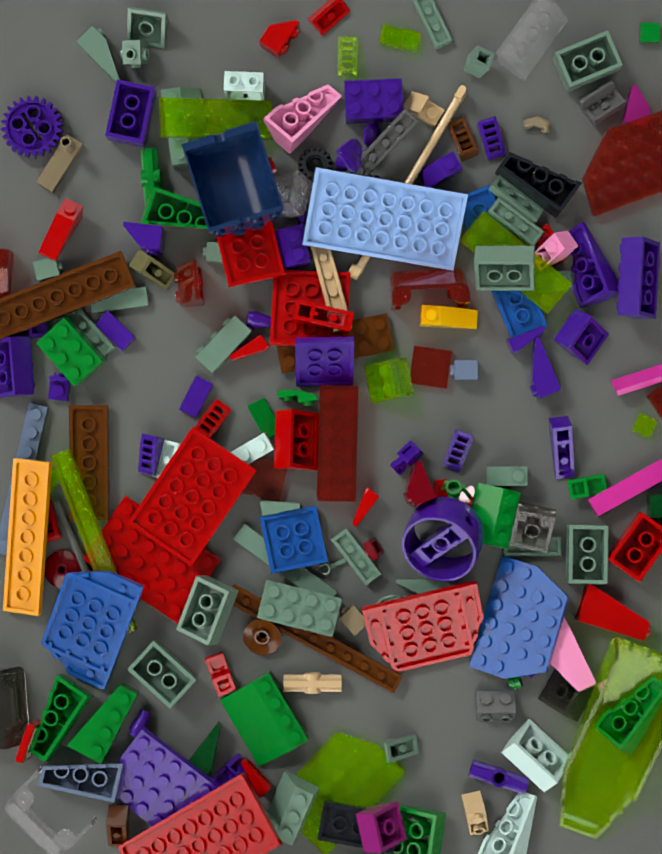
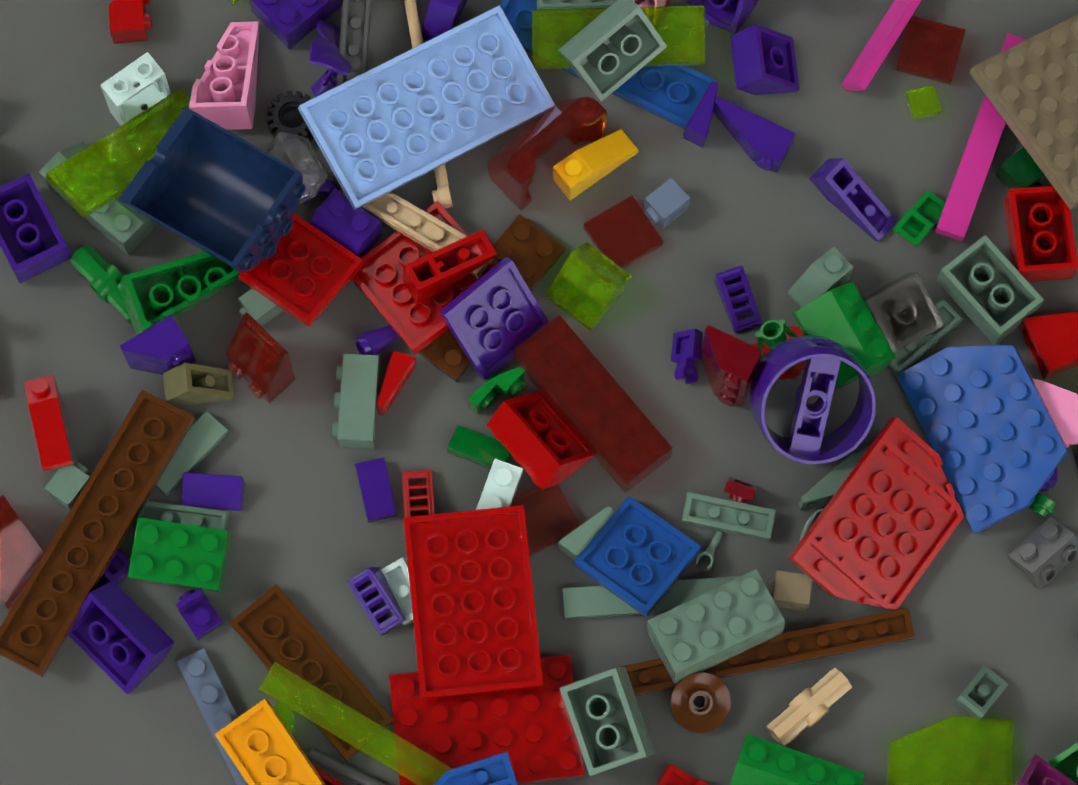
camera: 45 degrees left, 15 degrees down
red slope [352,487,379,527] -> none

